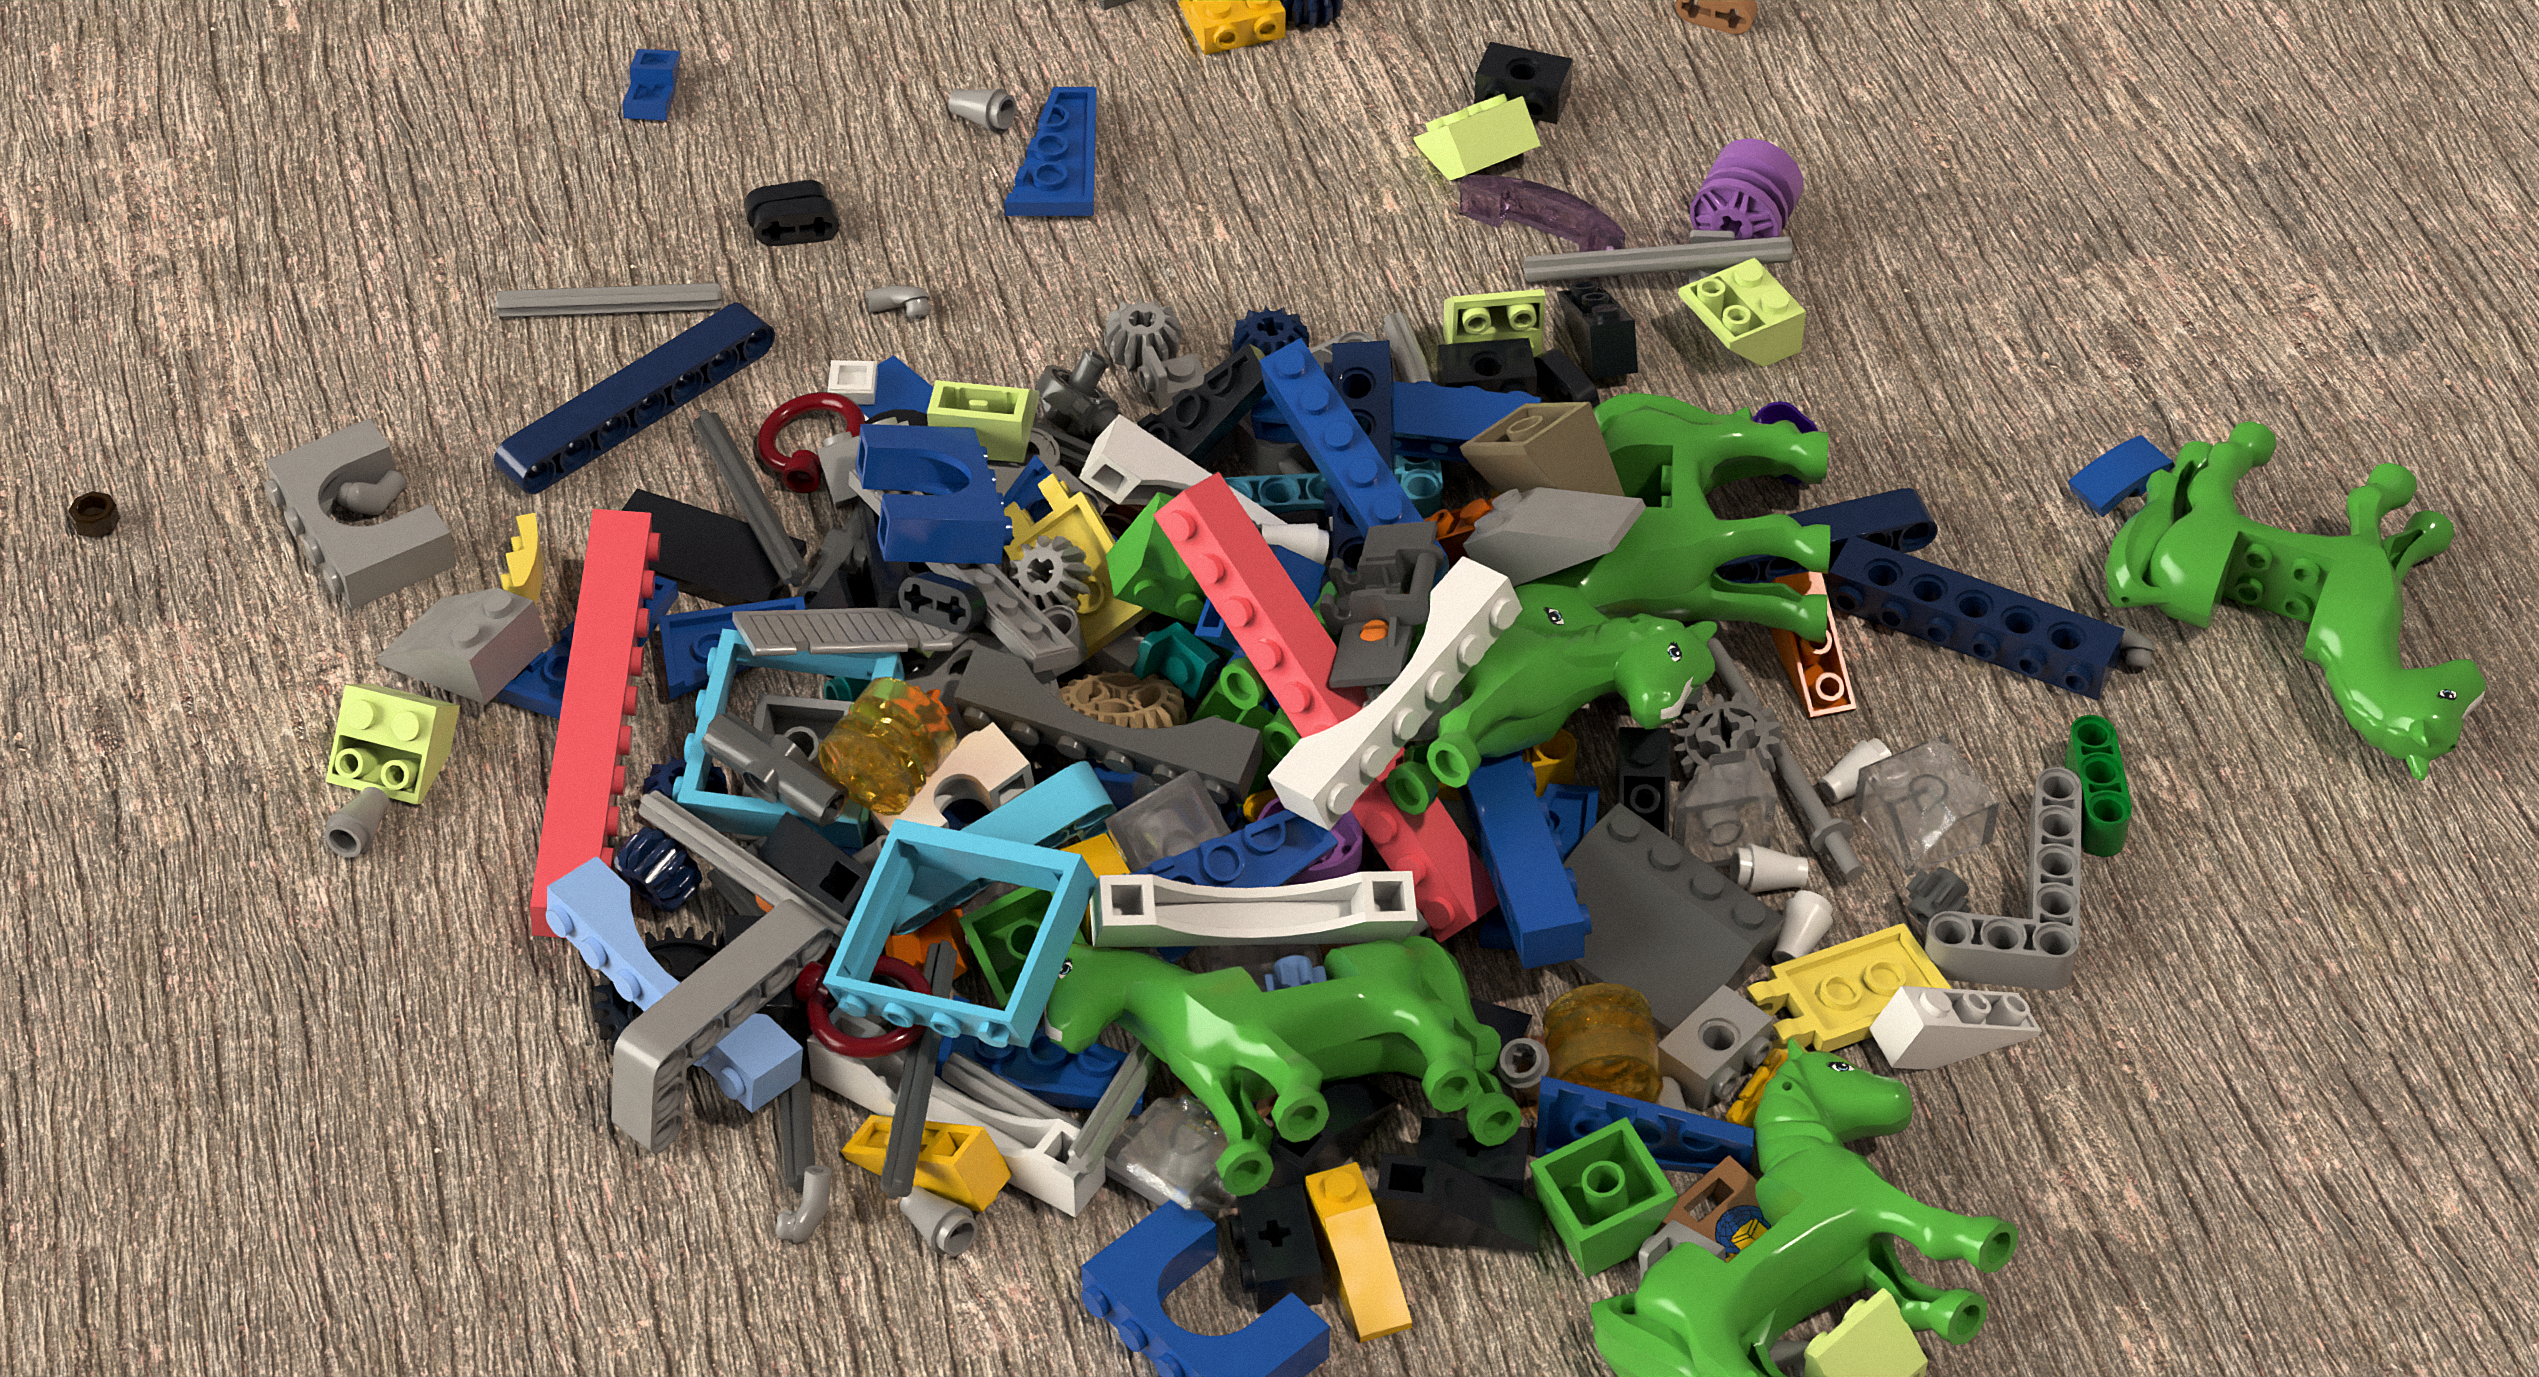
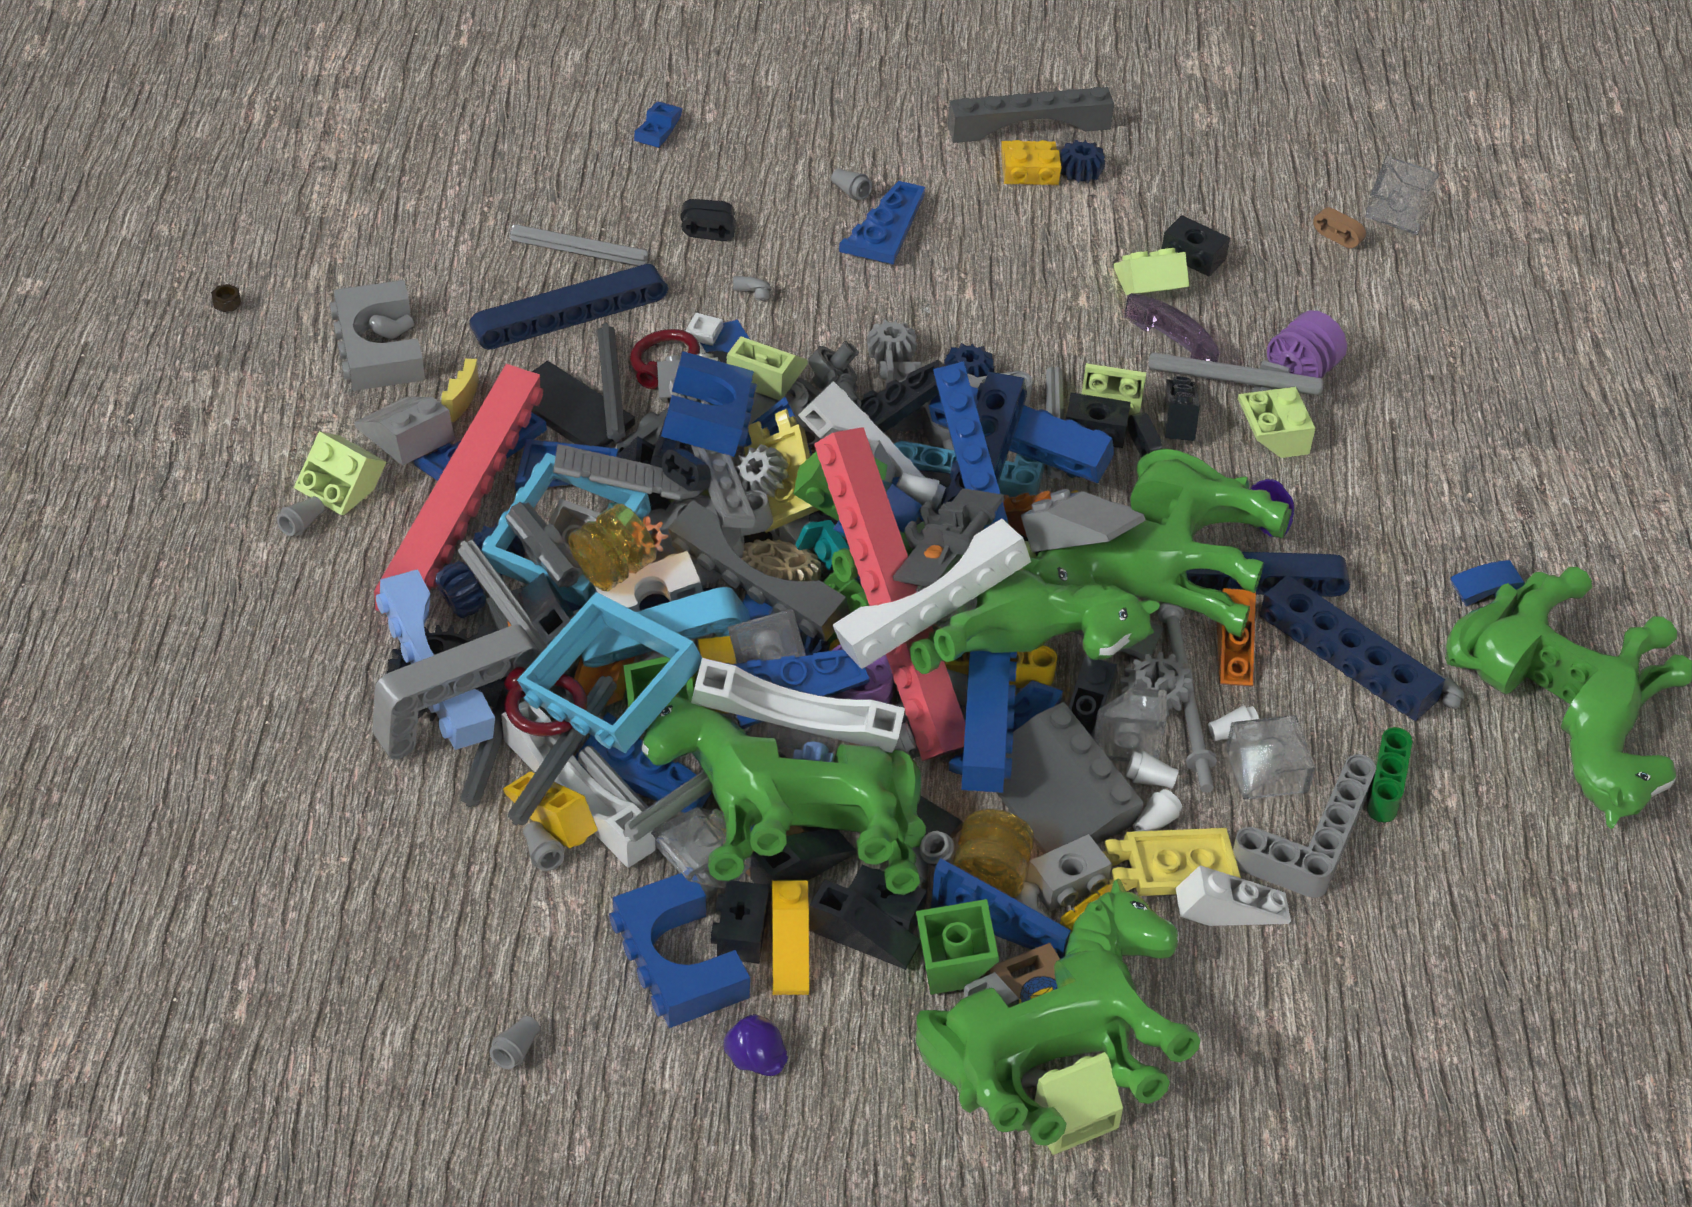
camera: 15 degrees right, 0 degrees up
light grey arm [776,1165,832,1244] -> none
dark tan slope [1460,402,1625,497] -> none
dark grey gear [1906,867,1971,927] -> none

